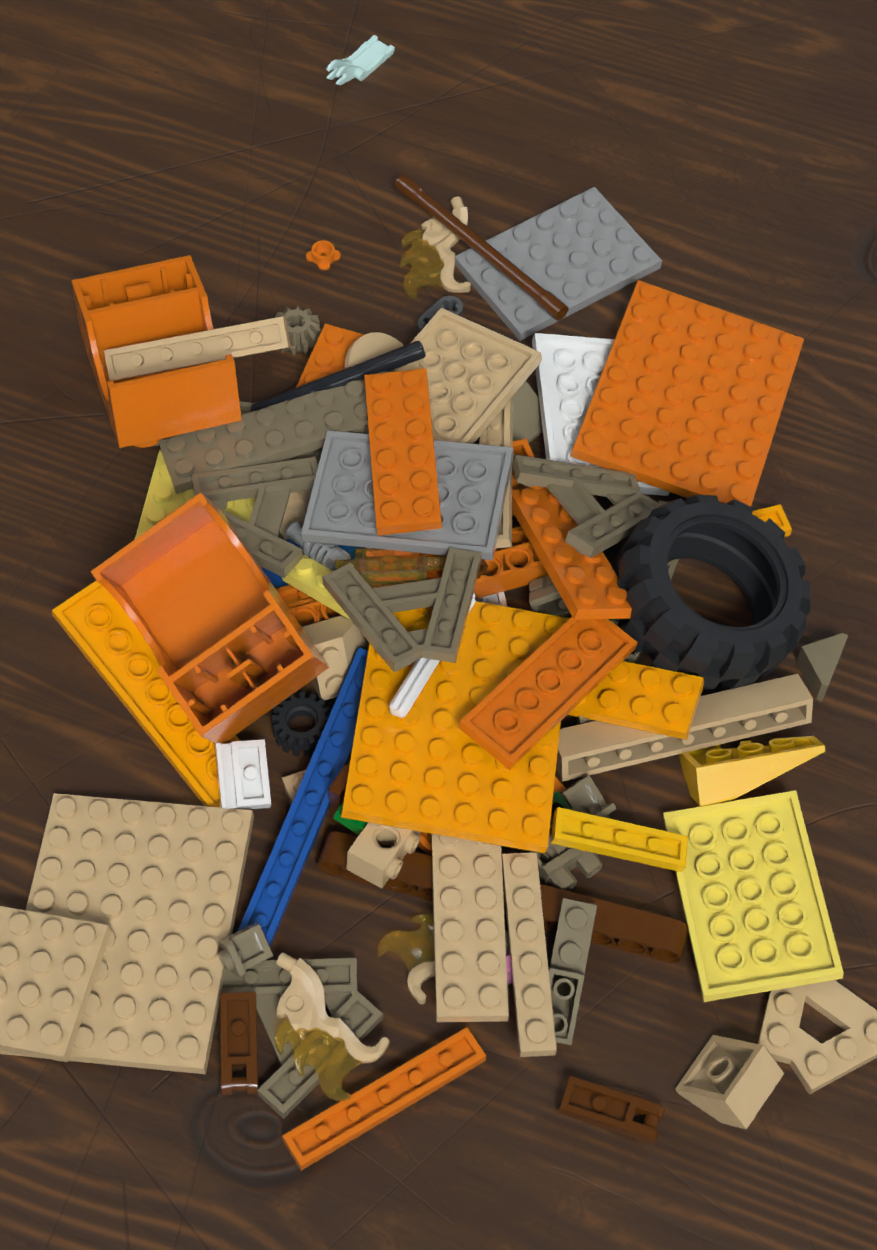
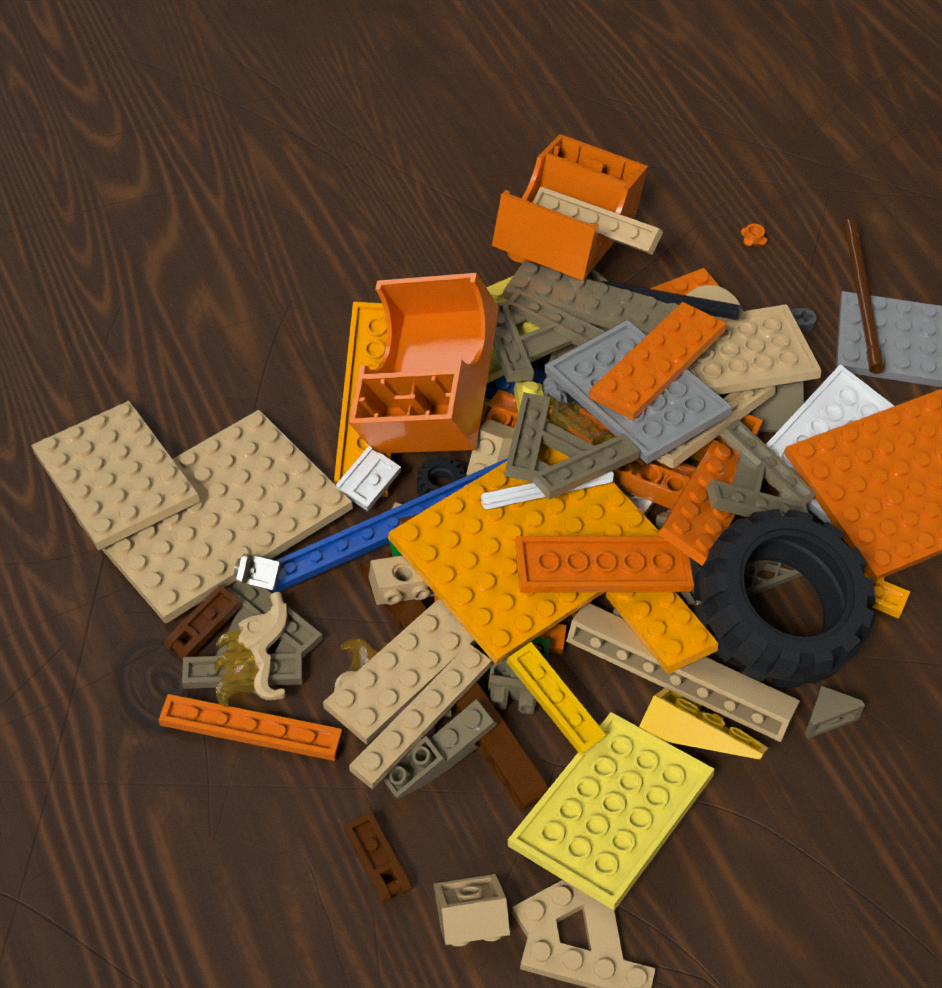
camera: 45 degrees right, 5 degrees down
dark tan gear [275,304,321,356] -> none
light aqua arm [326,35,395,85] -> none
piece [400,196,471,298] -> none
dark tan bracket [560,775,617,819] -> none

